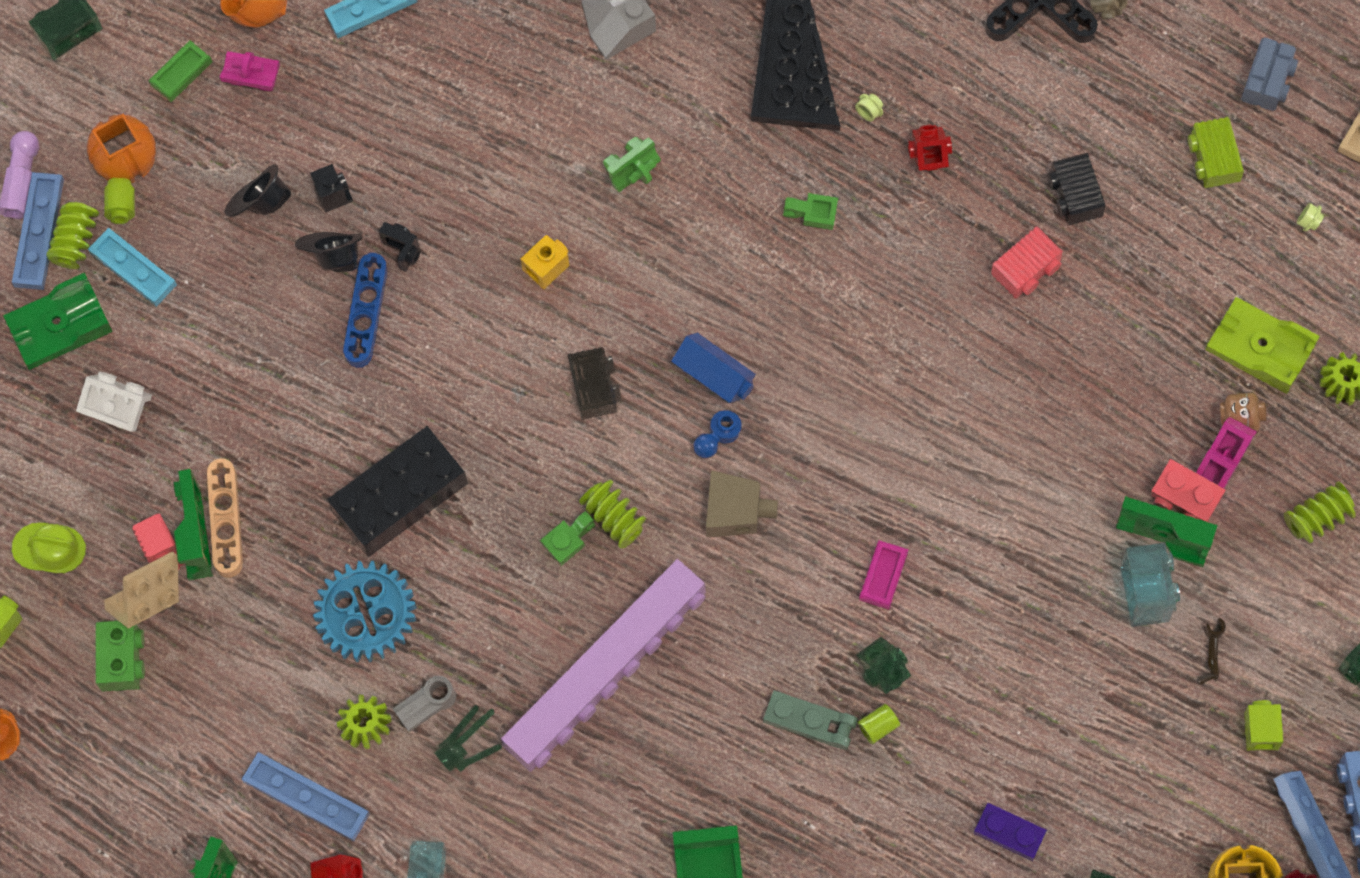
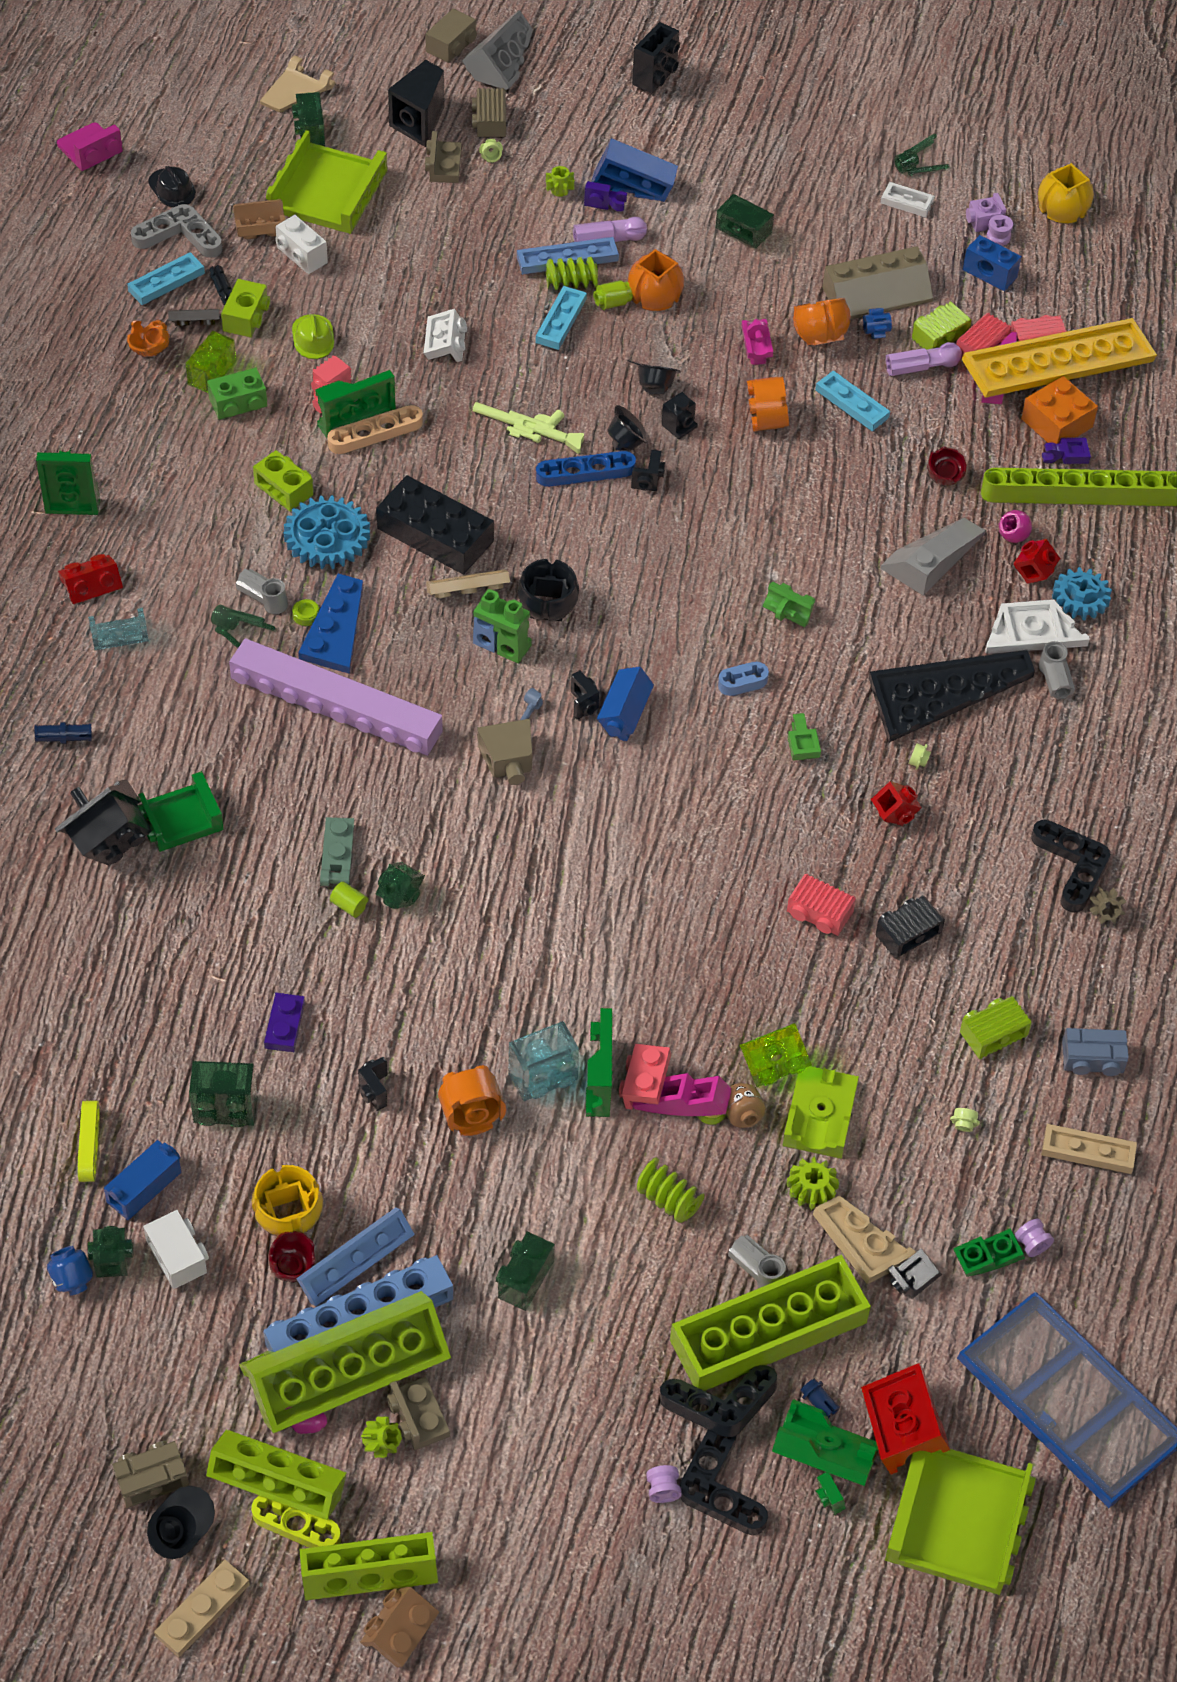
camera: 65 degrees right, 15 degrees down
green piece [3,272,113,370] -> none
tan bracket [104,552,179,629] -> none
bright green tile [148,40,212,102] -> none
medium blue plate [241,752,370,842] -> none
lime gear [337,694,392,749] -> none
yellow brick [520,234,570,290] -> none
bright green plate [540,511,596,566] -> none
clear smoke brick [568,347,622,420] -> none
lime piece [579,480,646,549] -> none
blue plate [693,410,742,458] -> none
dark pink tile [859,540,909,610] -> none
dark brown piece [1197,618,1226,685] -> none
lime brick [1244,700,1283,751] -> none
none -> clear neon green brick [185,331,236,393]
none -> lime brick [253,450,313,512]
none -> lime tile [292,599,319,626]
none -> blue wing [298,573,363,674]
none -> black bracket [358,1057,388,1111]
none -> tan plate [426,569,510,598]
none -> orange brick [438,1065,506,1136]
none -> yellowish green piece [473,402,584,454]
none -> bright green hips [473,589,532,664]
none -> black piece [518,559,579,622]
none -> sand blue hand [520,688,543,720]
none -> black bracket [571,670,600,720]
none -> medium blue beam [718,662,769,696]
none -> clear neon green brick [740,1023,812,1087]
none -> orange brick [747,376,789,432]

